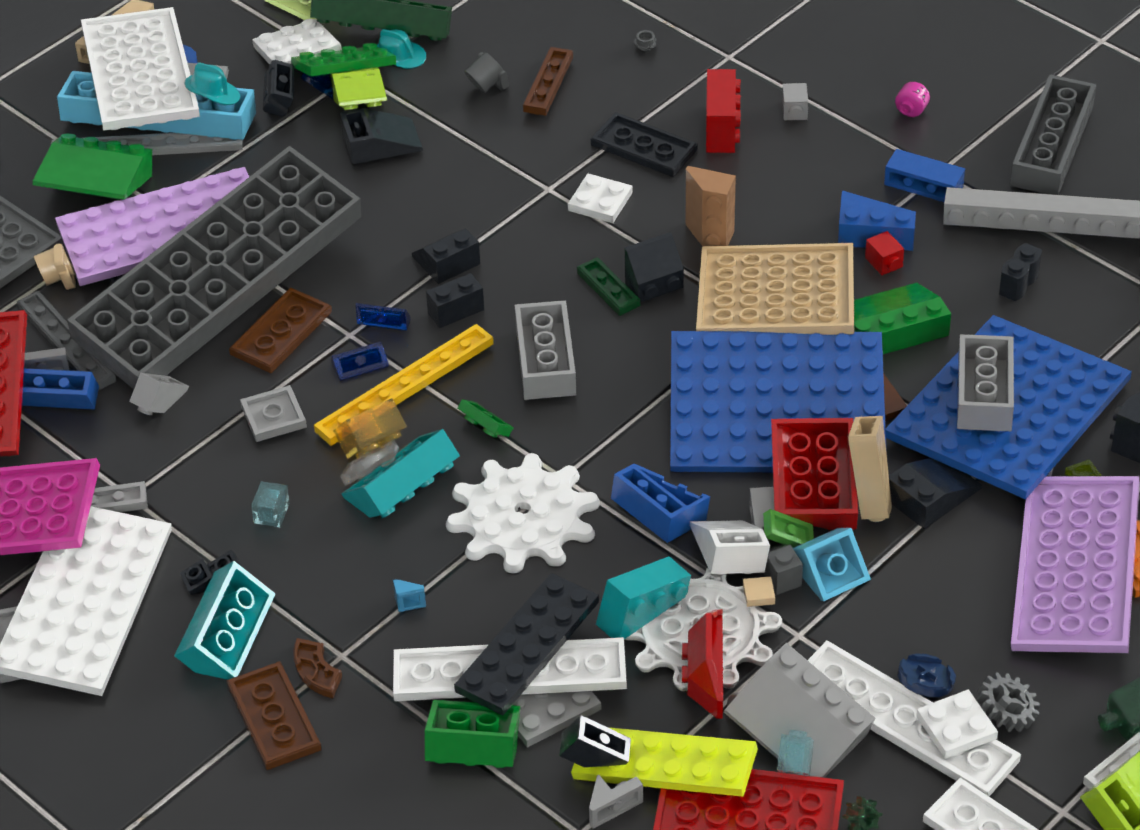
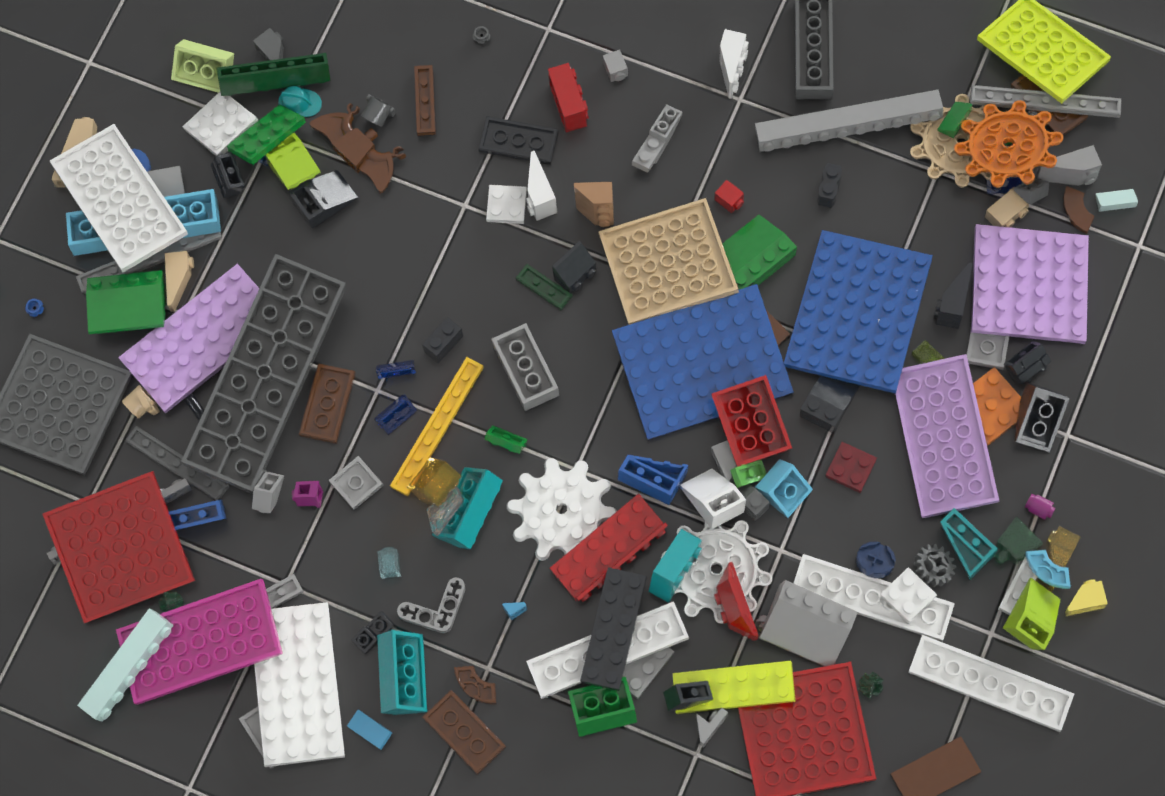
camera: 15 degrees left, 25 degrees up
teal piece [184,63,240,105] -> none
black slope [412,228,481,284] -> none
tan tile [743,577,775,607] -> none
clear light blue brick [777,730,814,776] -> none
blue wedge [838,191,916,251] -> none
tan slope [848,416,892,522] -> none
blue brick [884,149,965,202] -> none
dark pink head [895,82,930,117] -> none
light grey brick [957,334,1014,431] -> none
none -> tan slope [165,251,194,312]
none -> magenta brick [292,481,323,508]
none -> reddish brown torso [310,103,406,193]
none -> dark azure slope [347,710,392,750]
none -> light grey beam [397,577,466,633]
none -> white slope [526,151,557,221]
none -> red bracket [549,493,668,602]
none -> light grey slope [632,104,683,173]
none -> white slope [720,29,749,99]
none -> dark red plate [825,442,877,493]
none -> teal wedge [940,508,998,580]

